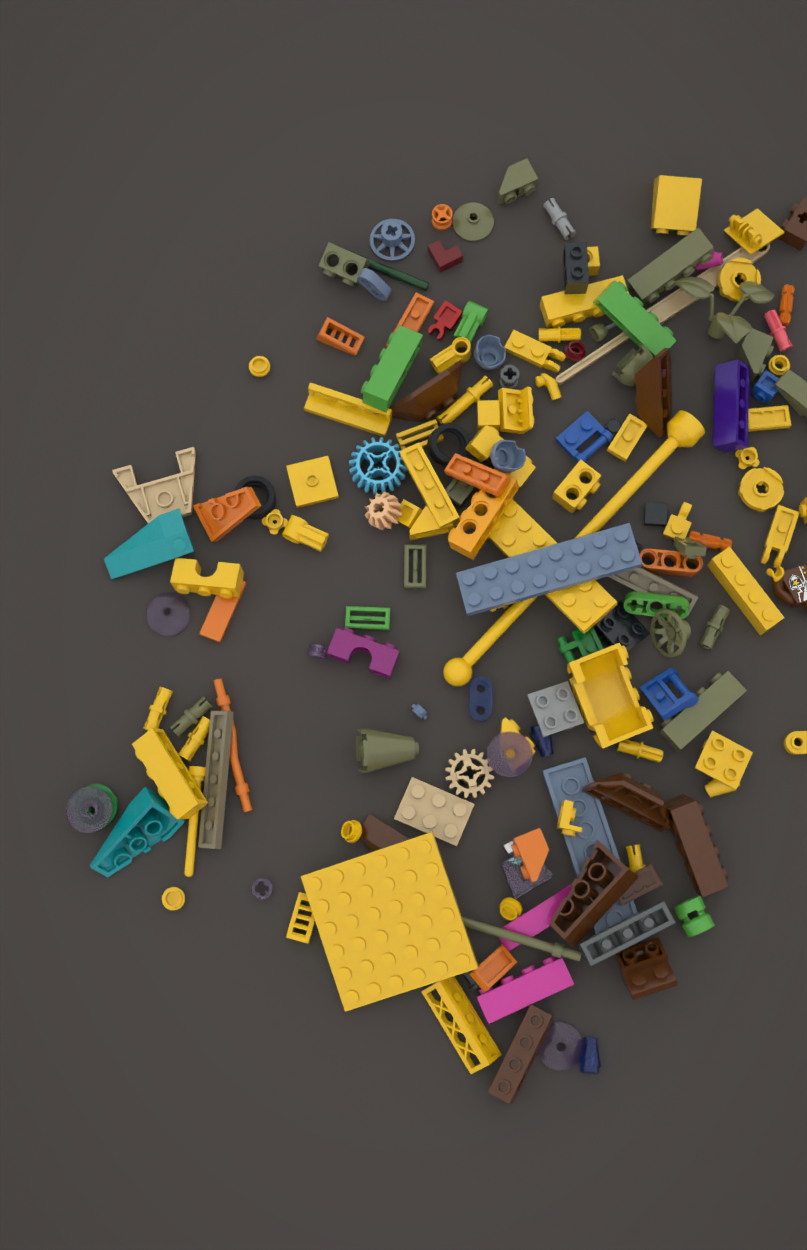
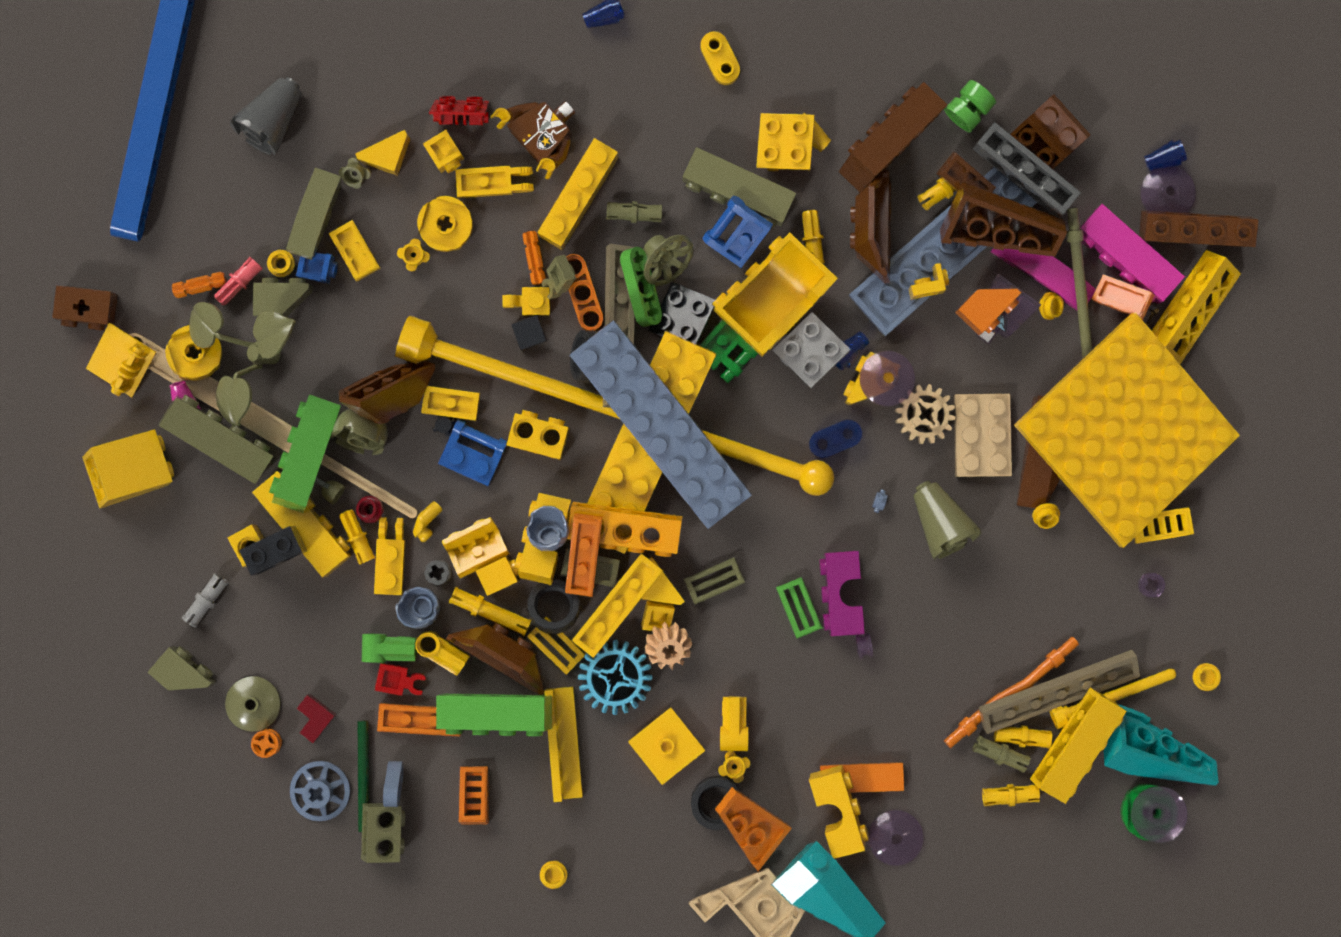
camera: 115 degrees left, 10 degrees up
dark purple brick [712,359,750,453] -> none

